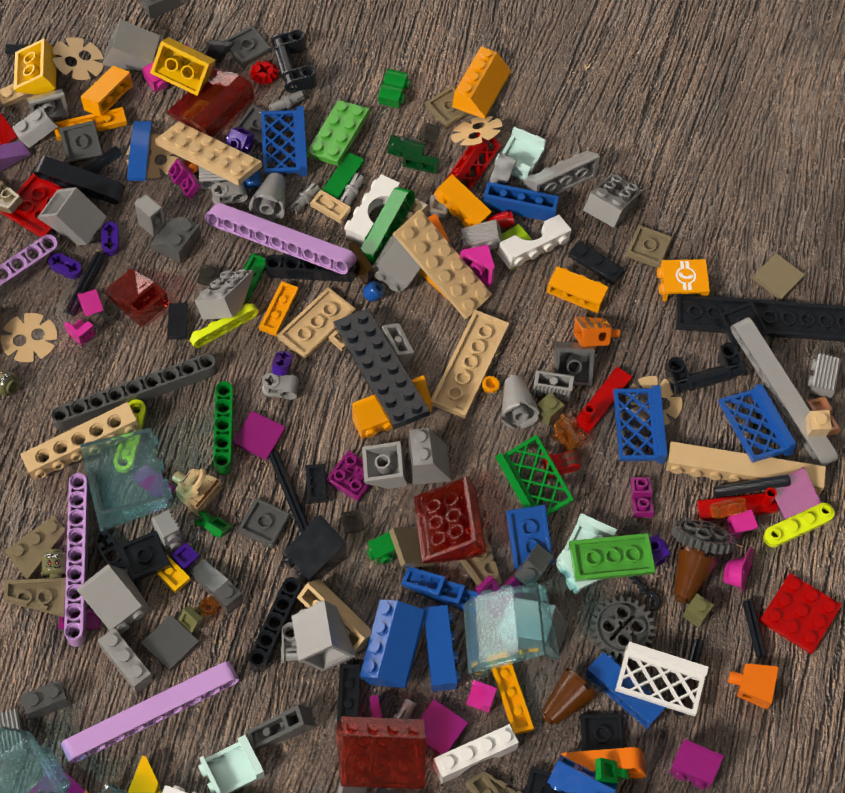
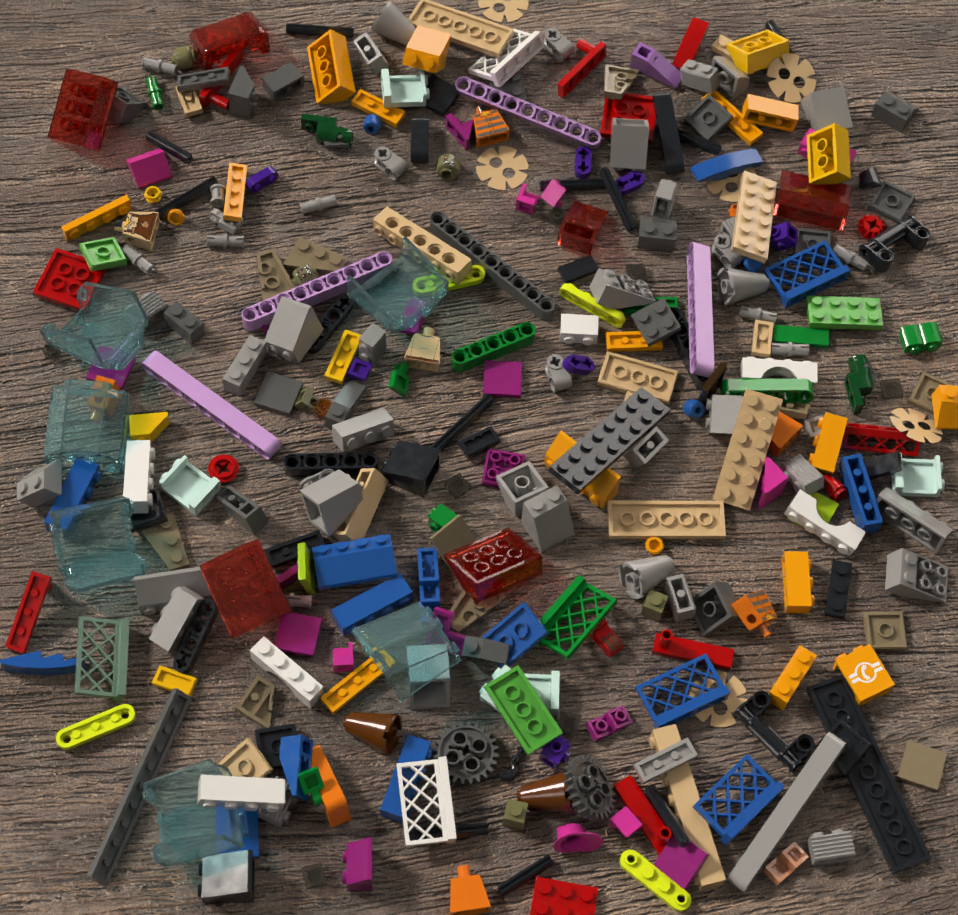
camera: 65 degrees right, 0 degrees up
black tile [118,531,171,583] -> none
magenta slope [168,158,201,199] -> none
tan piece [178,468,206,499] -> none
dark grey tile [237,498,291,549] -> none
clear orange hips [552,413,586,452] -> none
black tile [580,714,624,751] -> none
clear orange beam [710,497,747,518] -> none
tan brick [805,410,832,437] -> none
none -> red gear [208,455,239,484]
none -> lime tile [298,543,315,595]
none -> light grey brick [332,408,394,452]
none -> white brick [560,313,599,345]
none -> black axle [599,167,636,232]
none -> dark grey plate [631,298,681,347]
none -> light grey plate [633,738,698,784]
none -> light orange brick [769,645,817,711]

